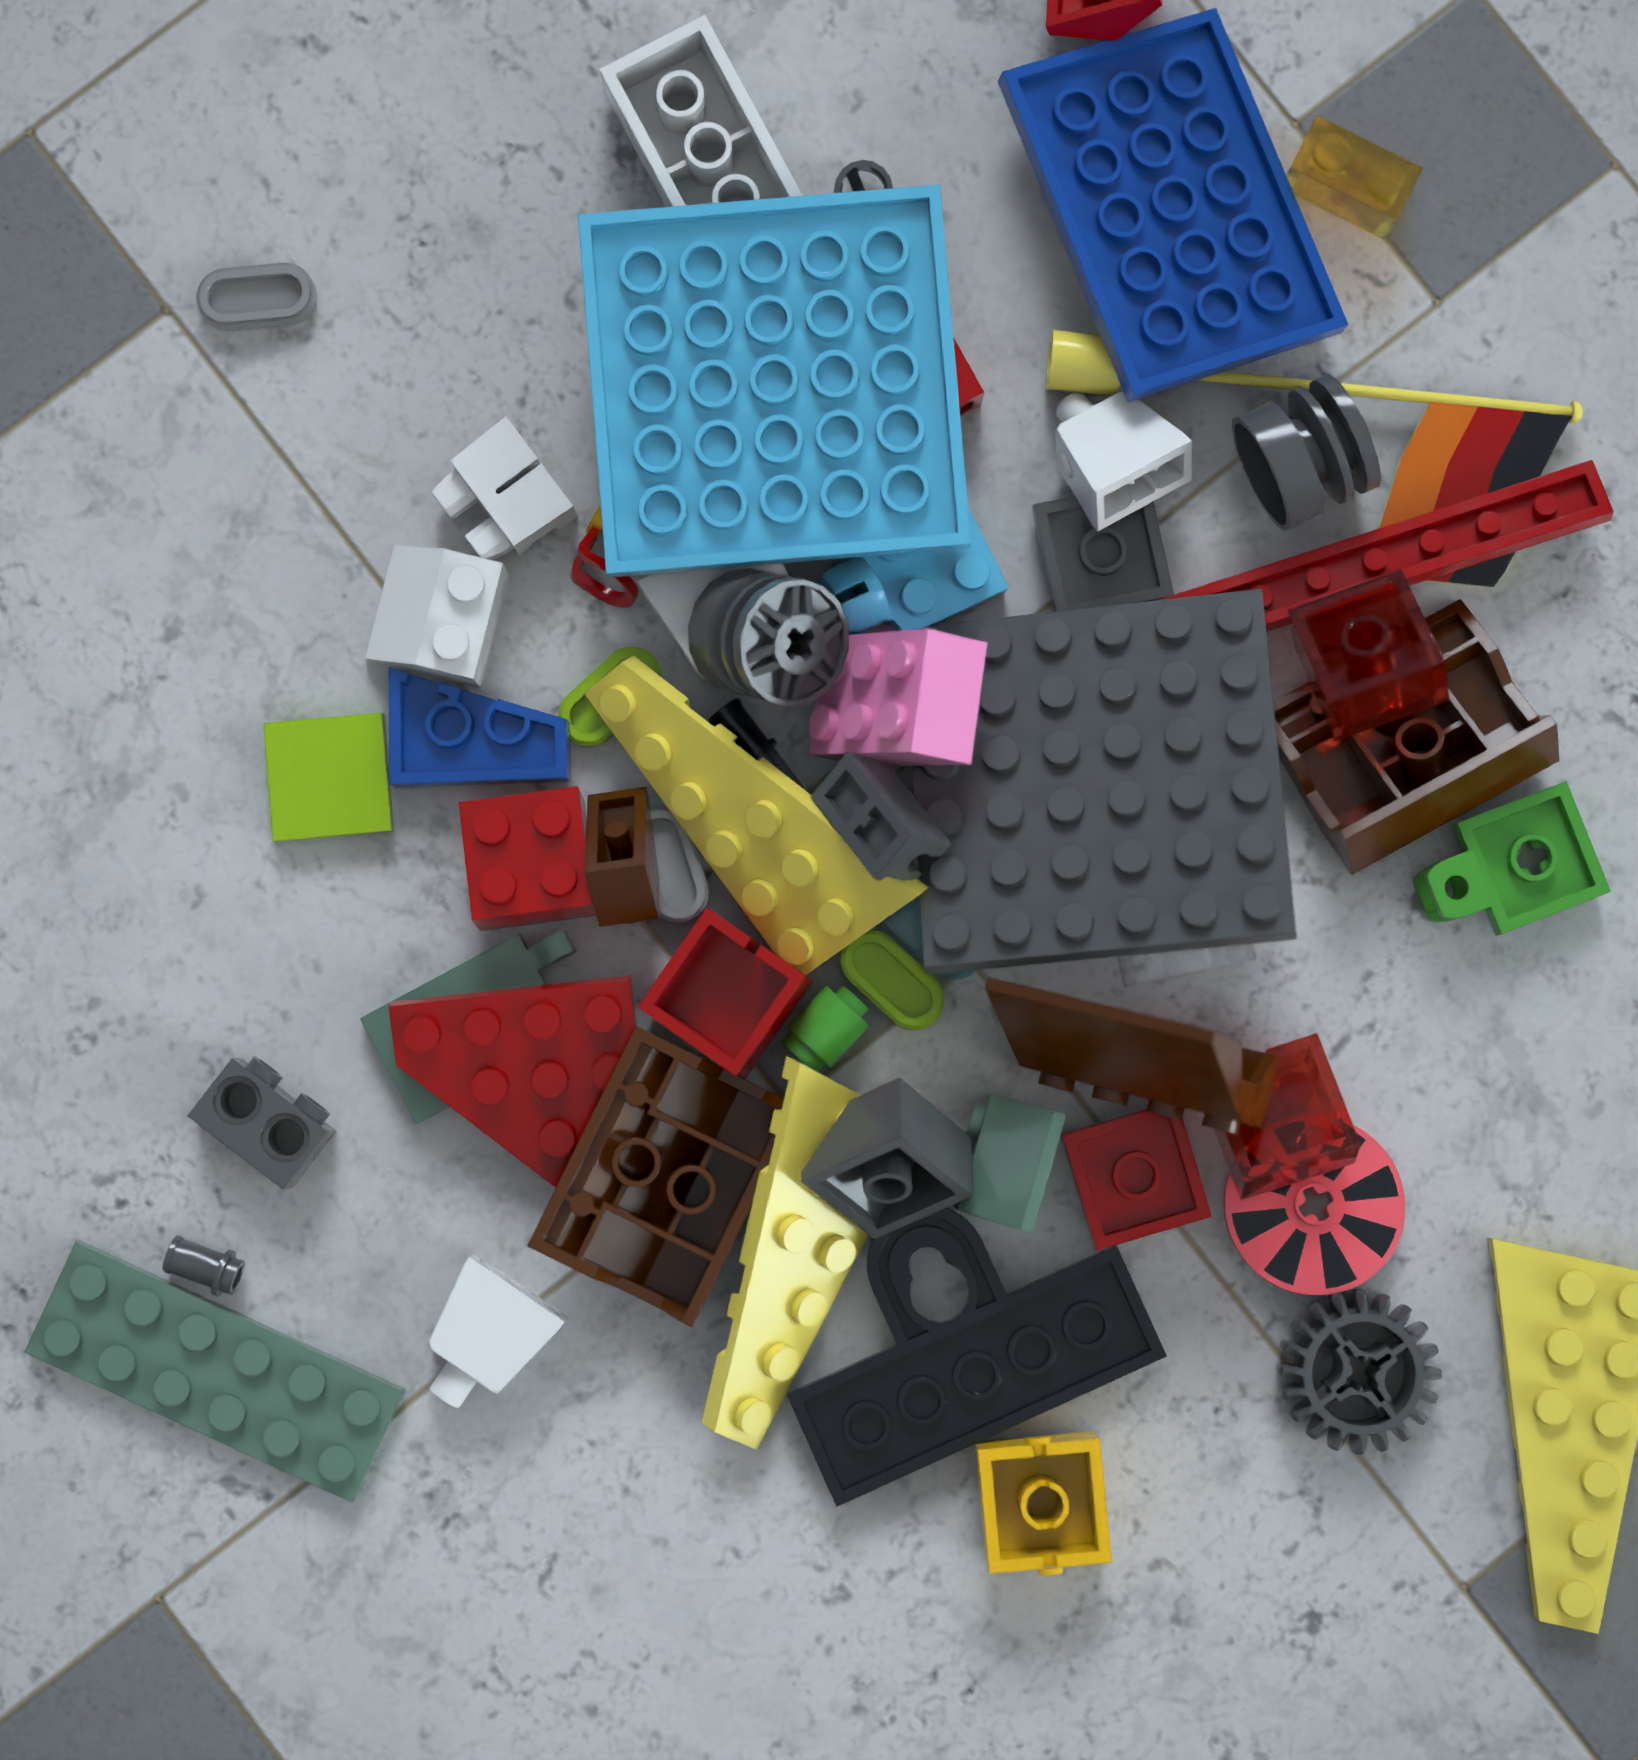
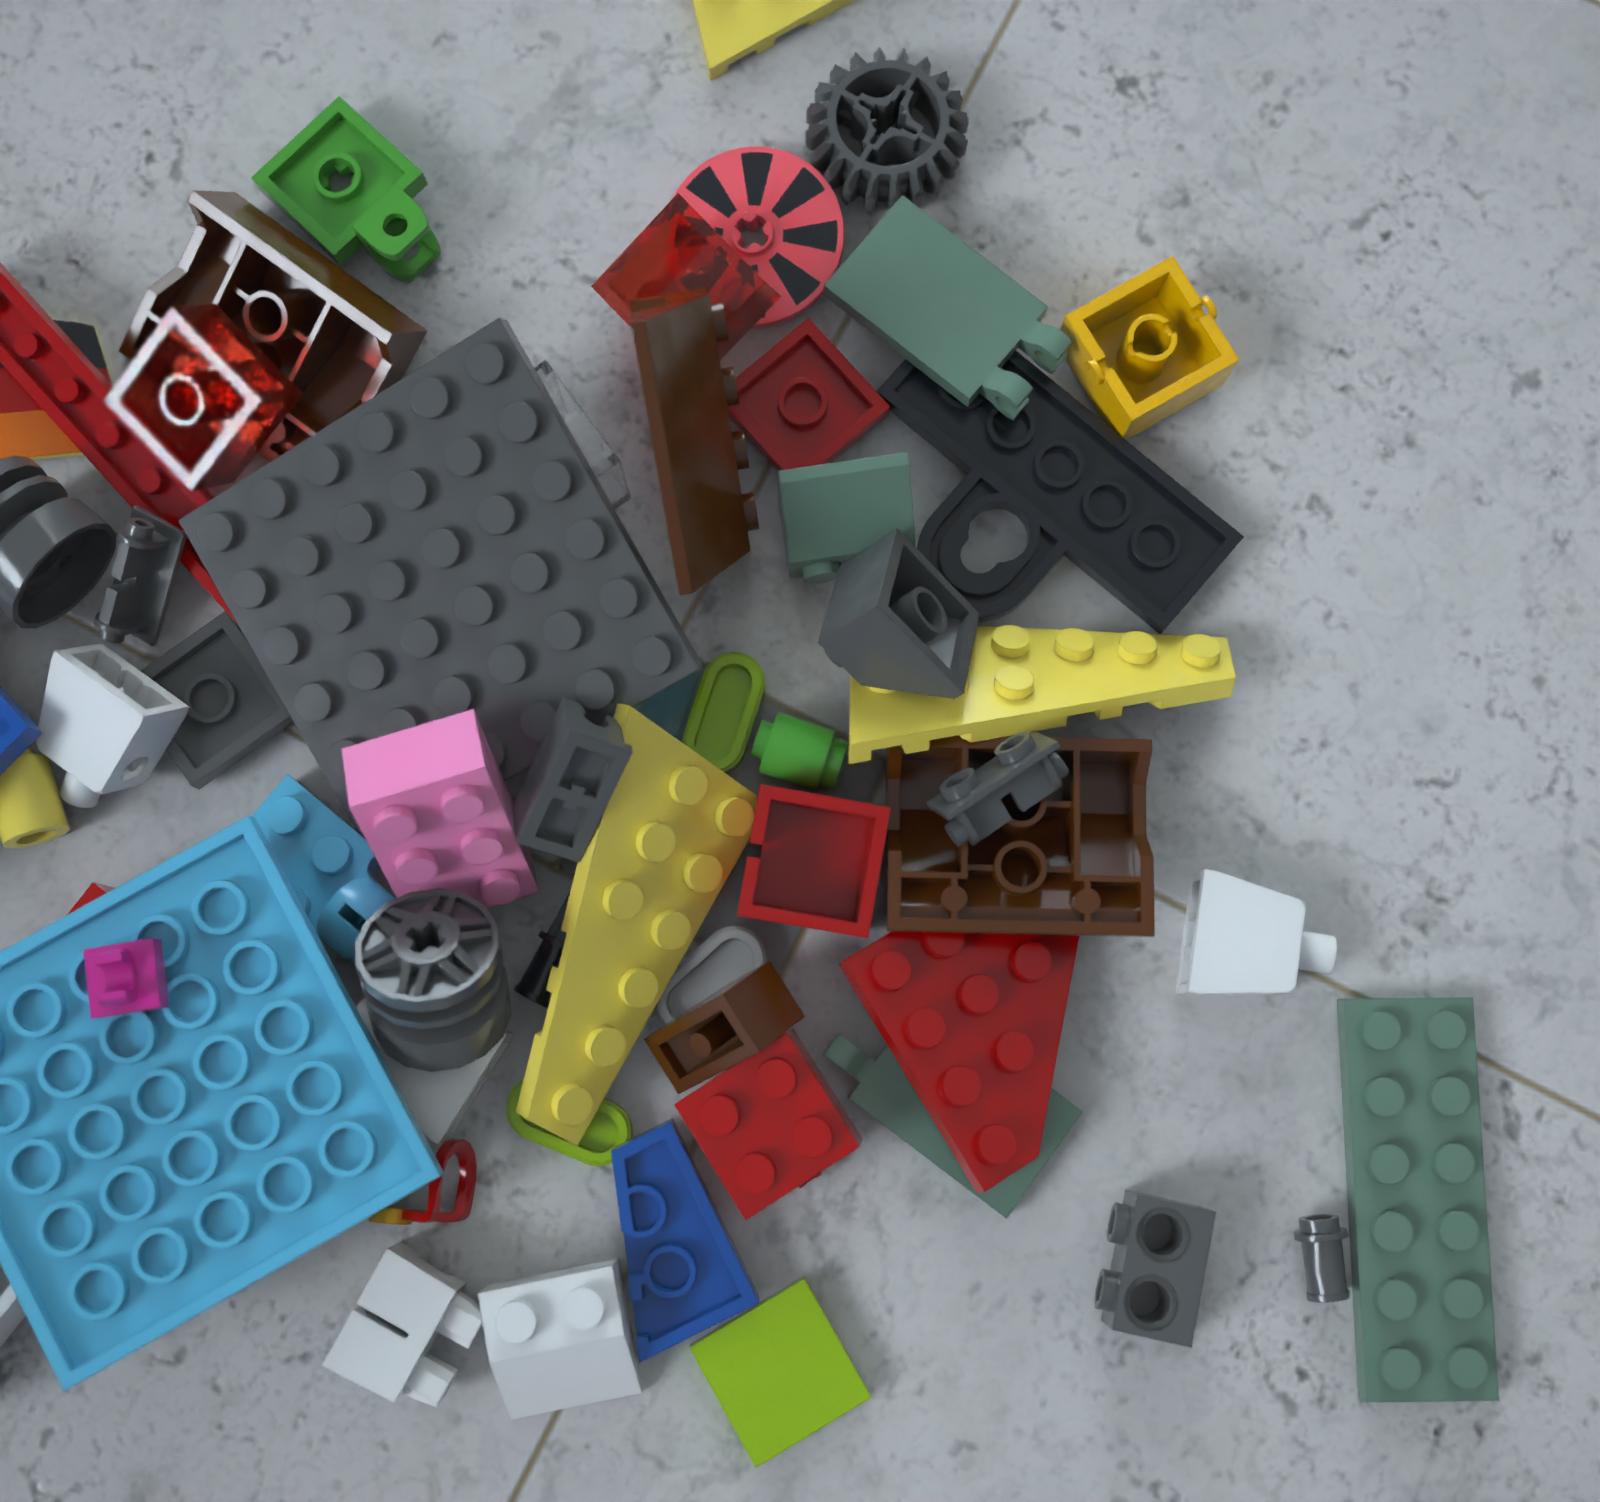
camera: 115 degrees left, 5 degrees down
none -> dark pink tile [83,938,169,1019]
none -> dark grey hinge [94,505,187,646]
none -> sand green tile [824,195,1073,420]
none -> dark grey hinge [926,731,1069,847]

